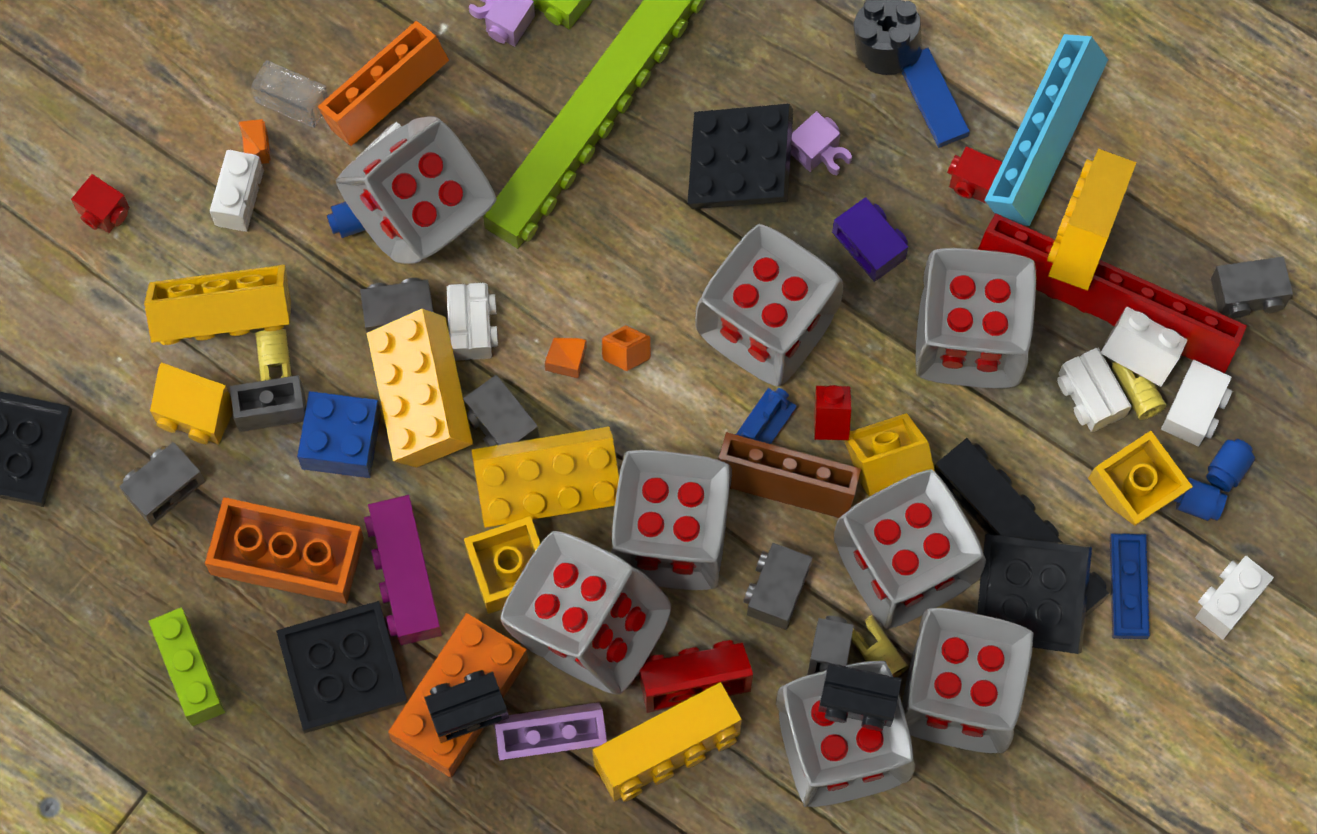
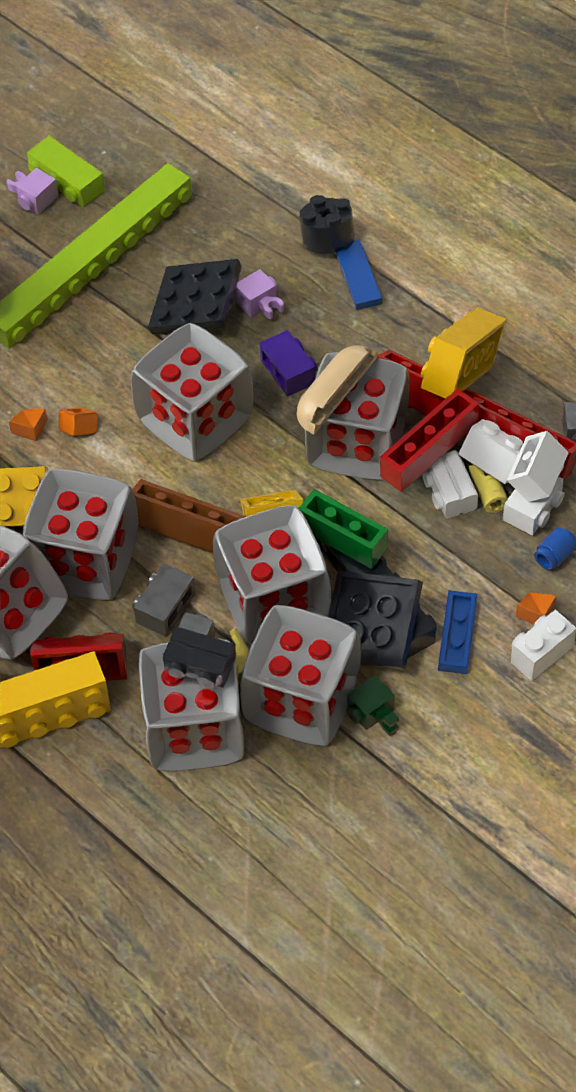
camera: 10 degrees right, 15 degrees down
blue hinge [735,388,797,444] -> none
red brick [814,385,851,440] -> none
red brick [947,146,1002,203] -> none
medium azure brick [984,34,1108,226] -> none
yellow slope [1088,431,1193,526] -> none
blue brick [1173,477,1227,521] -> none
none -> tan brick [297,345,378,435]
none -> green brick [299,489,388,569]
none -> dark green brick [346,675,399,736]
none -> red brick [380,388,479,492]
none -> white brick [507,431,569,502]
none -> orange slope [516,592,557,624]

